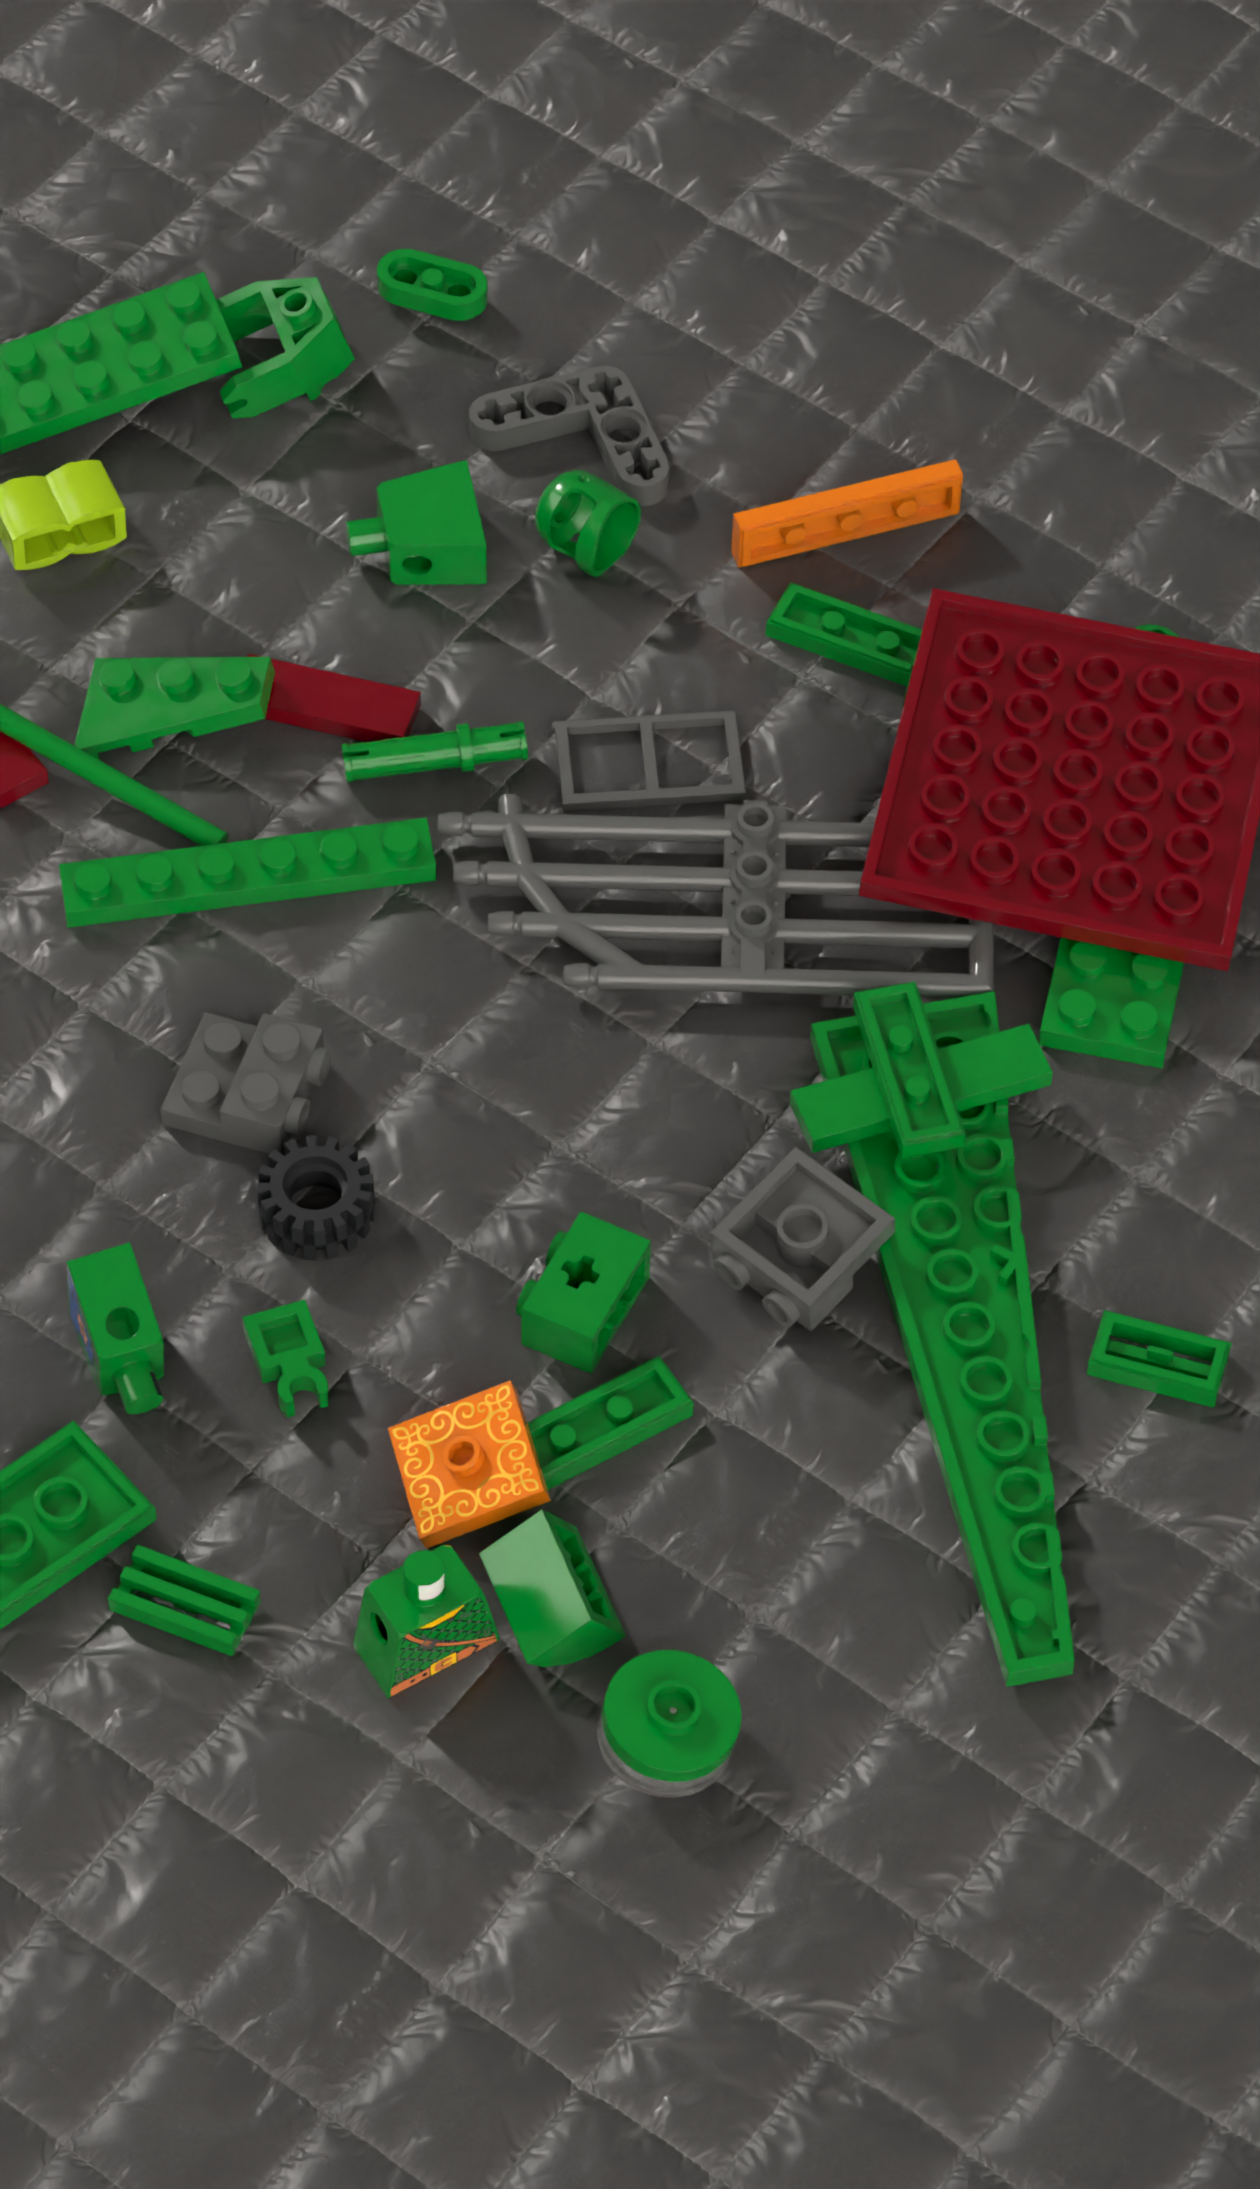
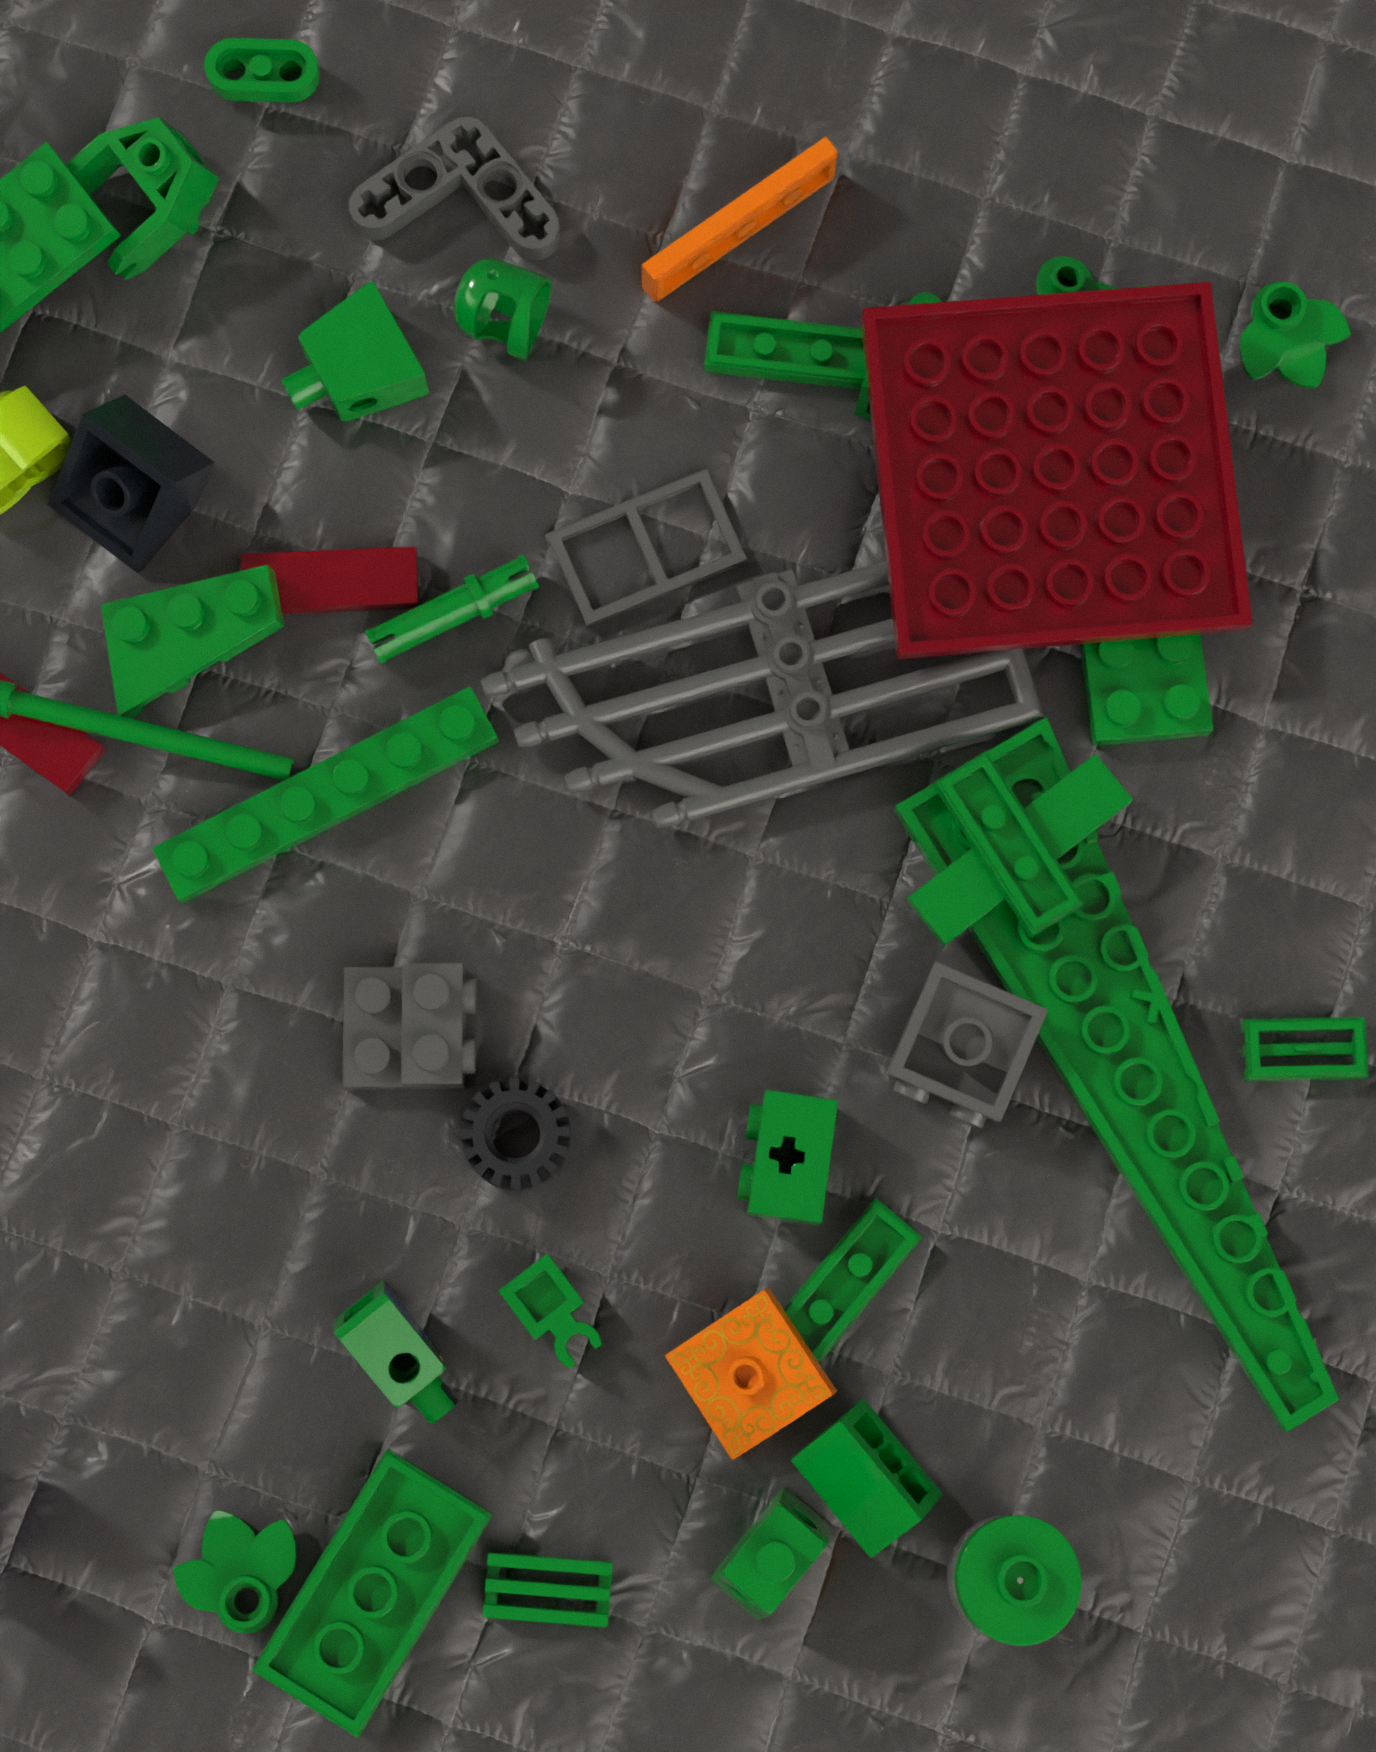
camera: 20 degrees left, 25 degrees up
none -> black slope [47,395,215,573]

